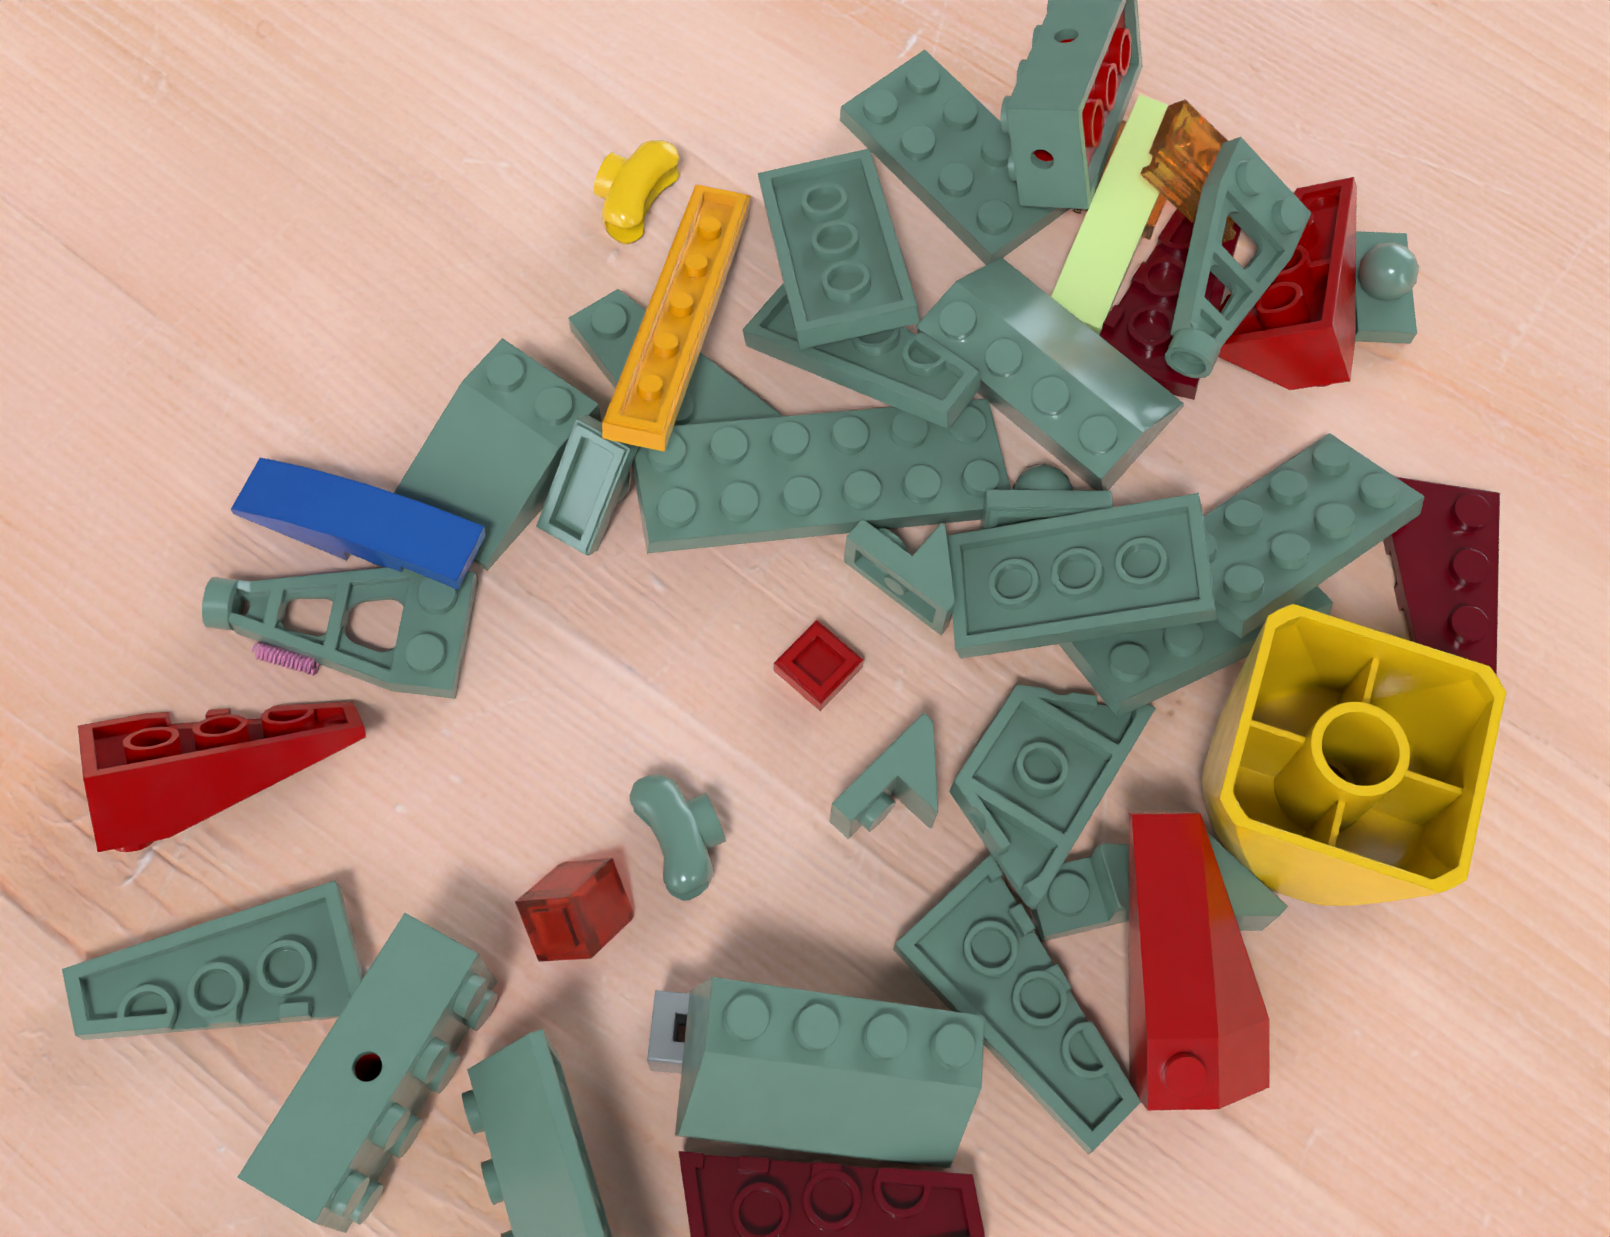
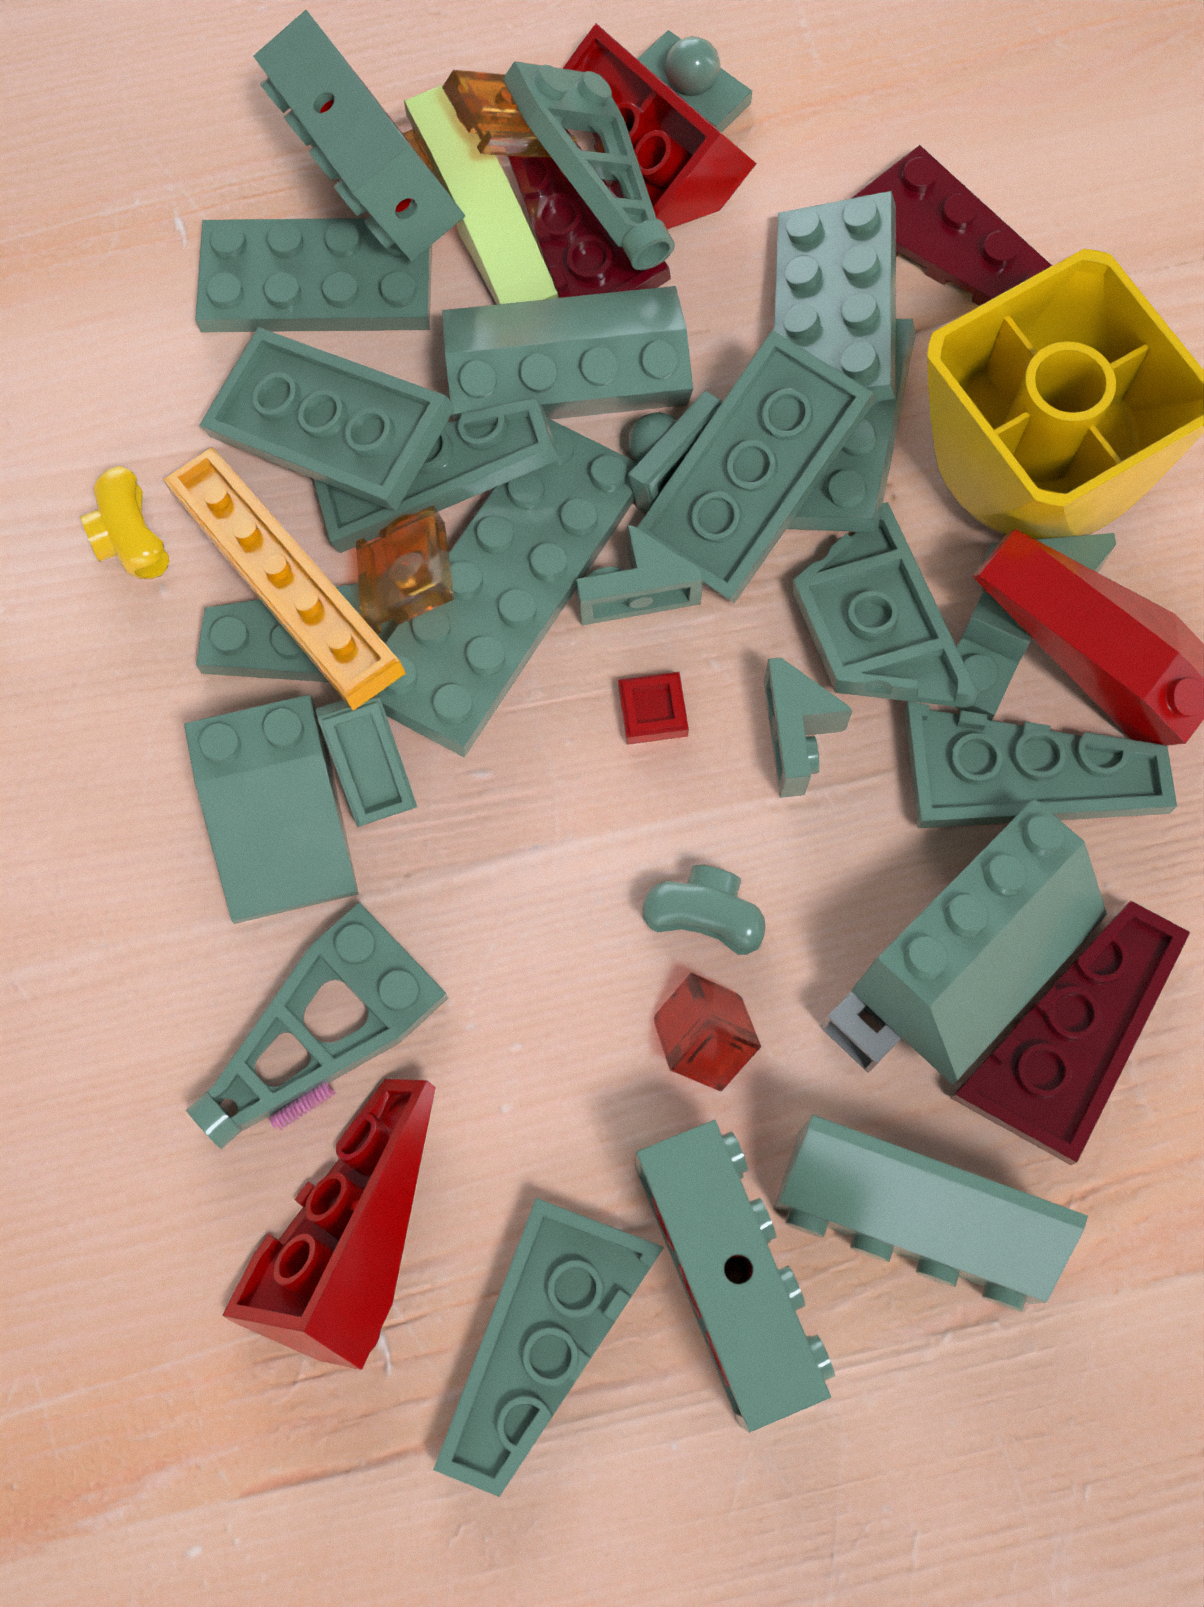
camera: 45 degrees left, 5 degrees up
blue slope [231,457,485,590] -> none
none -> clear orange plate [356,505,454,634]

